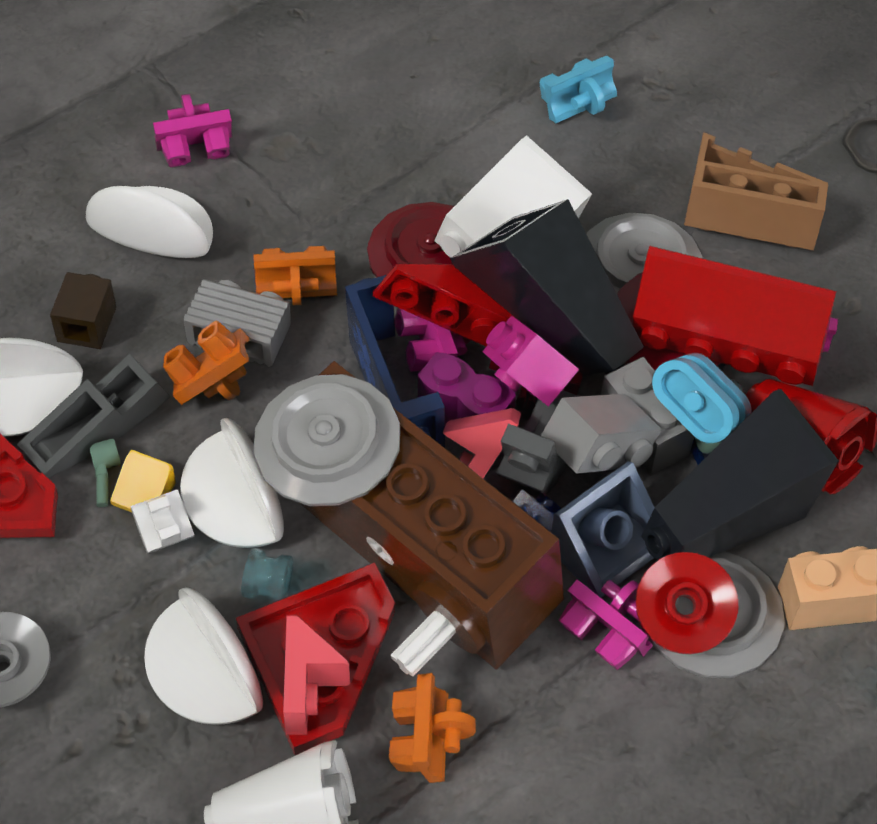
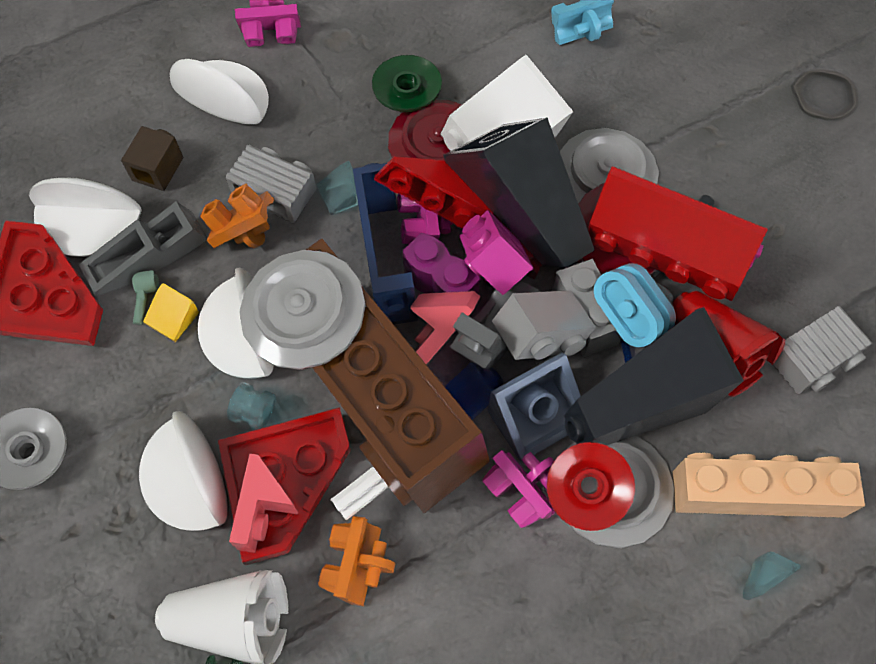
camera: 10 degrees right, 10 degrees up
white tile [131,489,195,554] -> none
orange hips [254,246,337,305] -> none
medium nougat wedge [684,132,828,251] -> none
none -> clear light blue slope [317,161,358,215]
none -> dark green dish [372,55,442,112]

